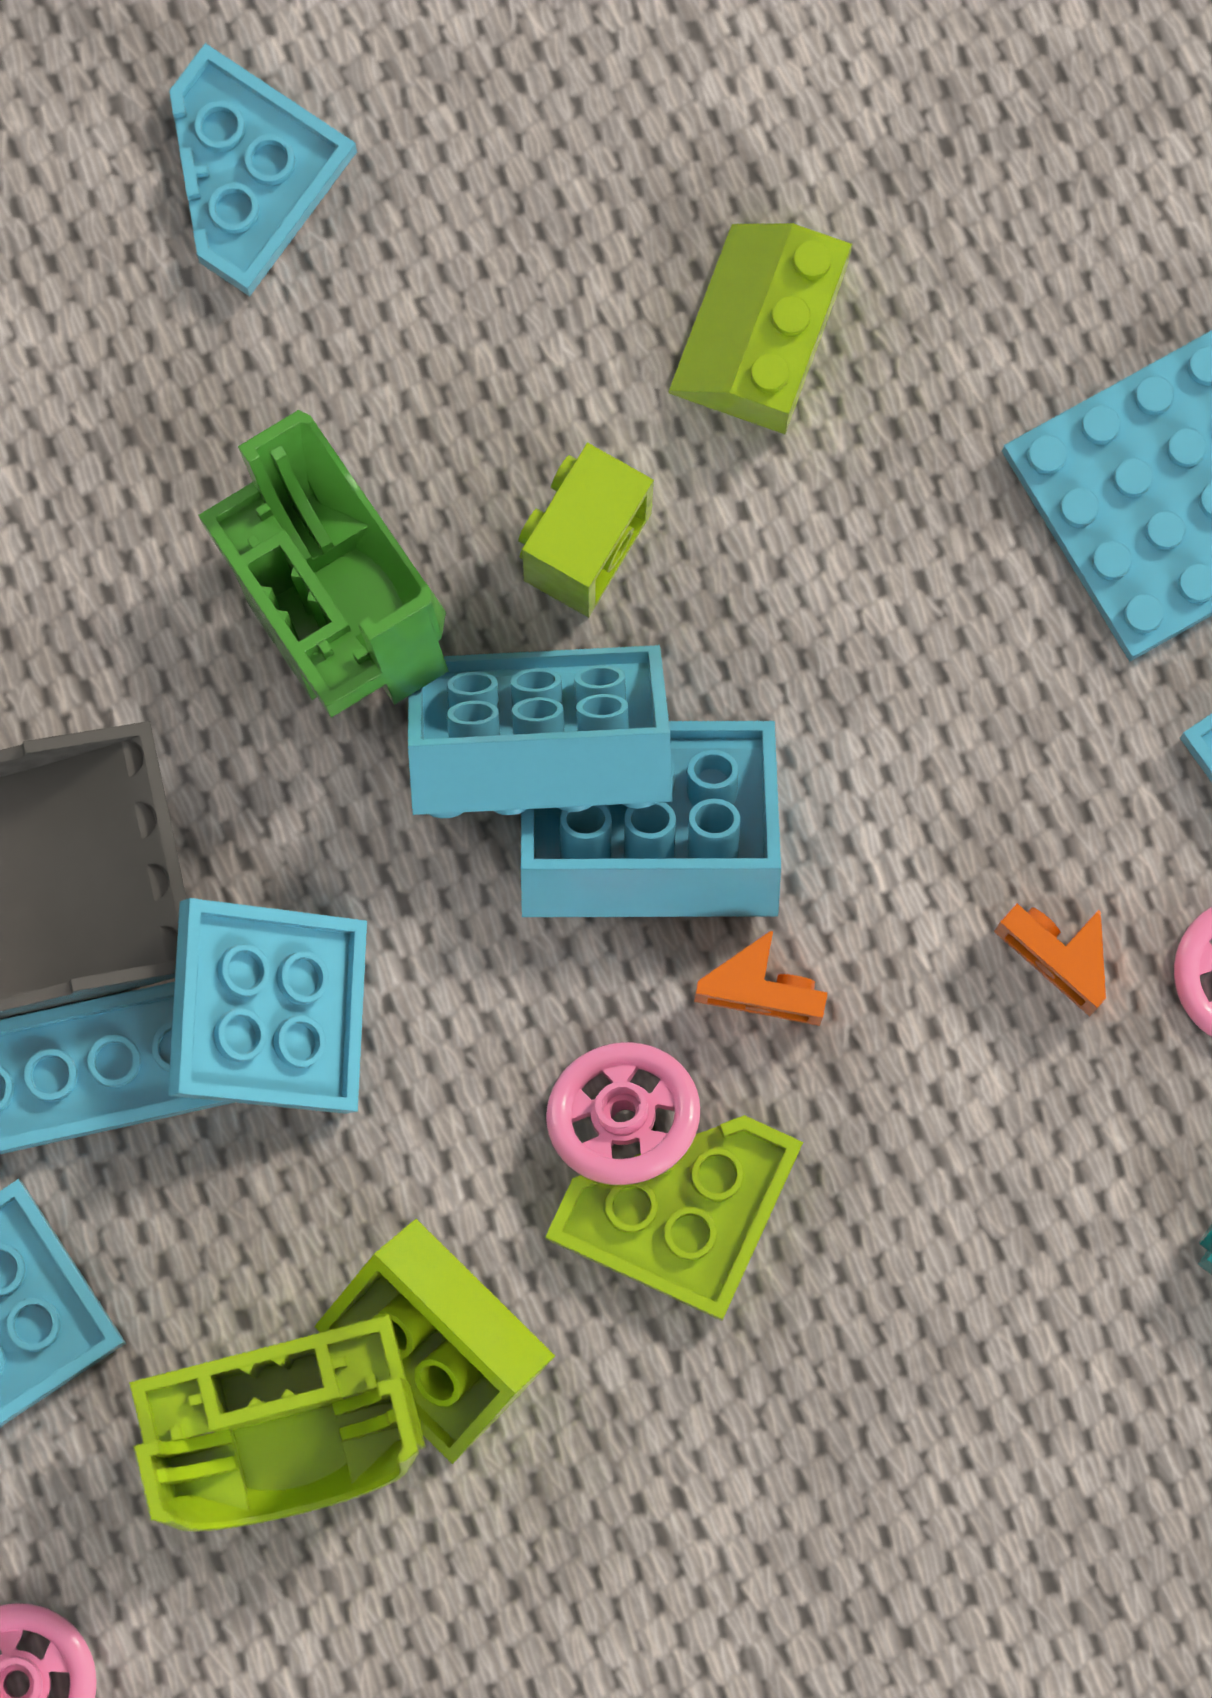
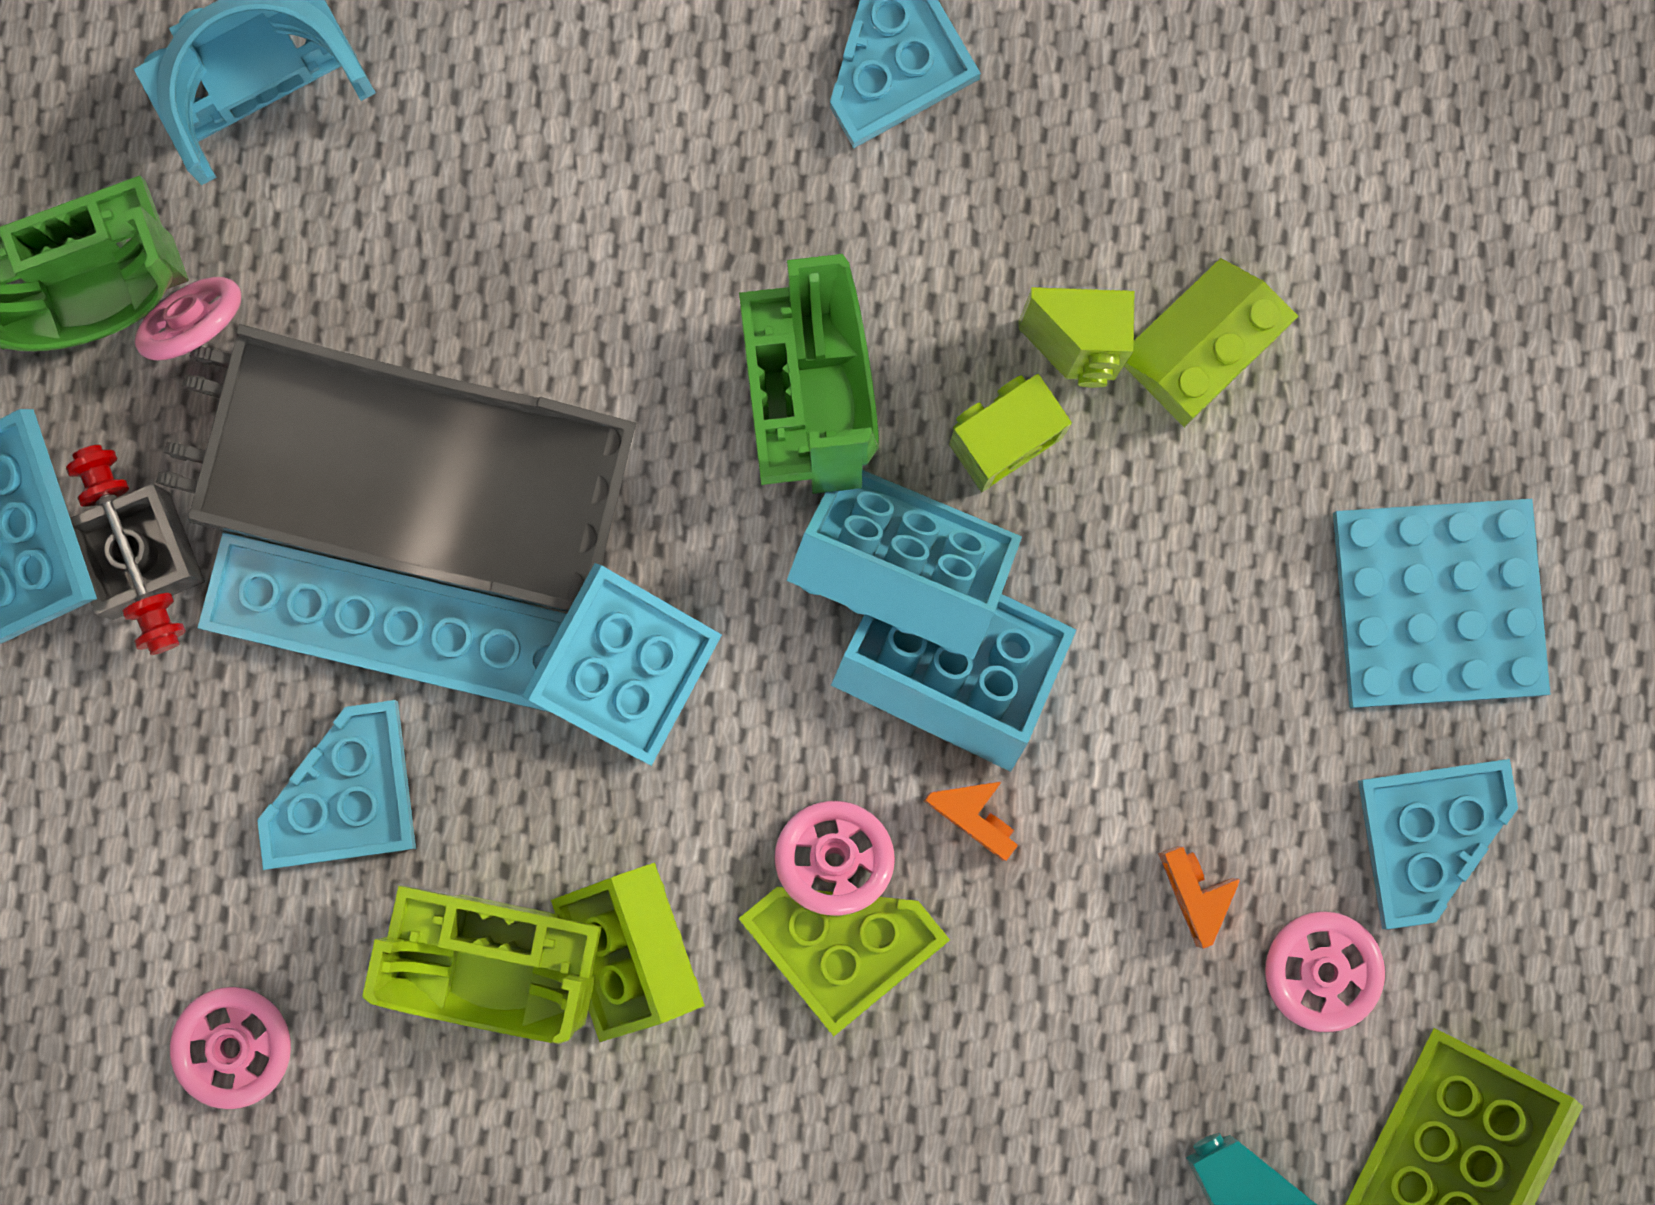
camera: 25 degrees right, 5 degrees up
none -> lime slope [1019,287,1135,388]

